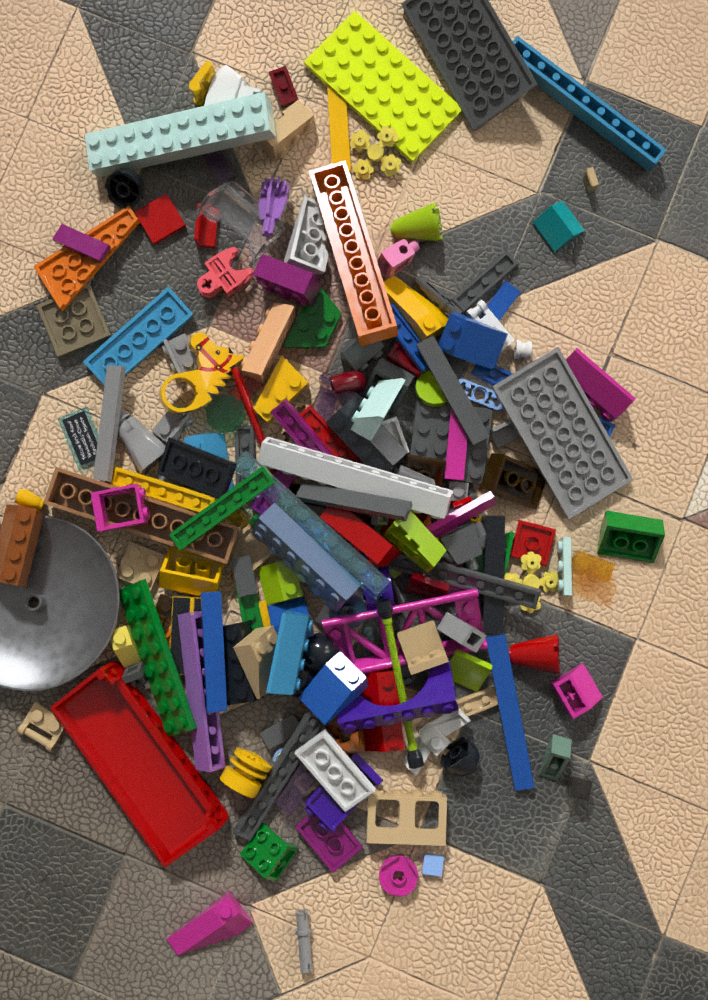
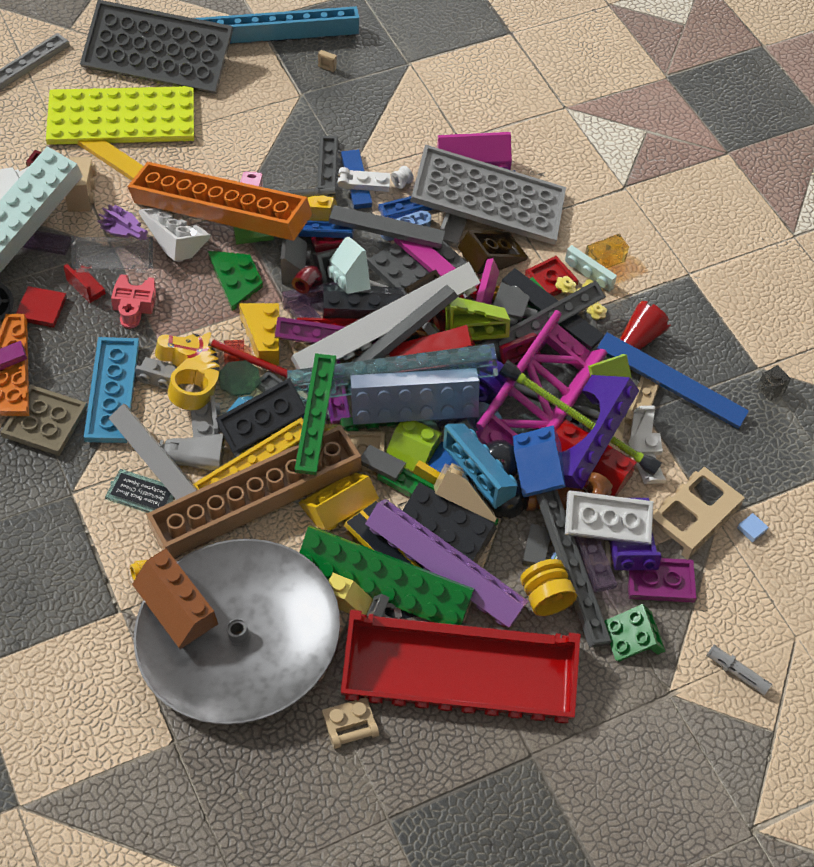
camera: 50 degrees left, 30 degrees down
dark pink window [91,484,150,533] -> none
tan plate [117,541,166,591] -> none
dark pink wedge [166,891,253,956] -> none
blue tile [200,591,227,713] -> none
light nougat slope [240,303,295,384] -> none
magenta brick [253,254,322,307] -> none
light yellow plant [350,126,401,180] -> none
dark pink plate [379,854,418,896] -> none
lime cone [390,202,443,241] -> none
tan bracket [397,620,449,675] -> none
lime tile [415,371,447,407] -> none
light grey slope [437,612,486,653] -> none
blue slope [438,312,508,369] -> none
black cylinder [440,737,480,777] -> none
teal slope [533,201,585,253] -> none
sand green slope [539,734,572,781] -> none
dark pink slope [549,663,603,719] -> none
green slope [597,511,665,563] -> none

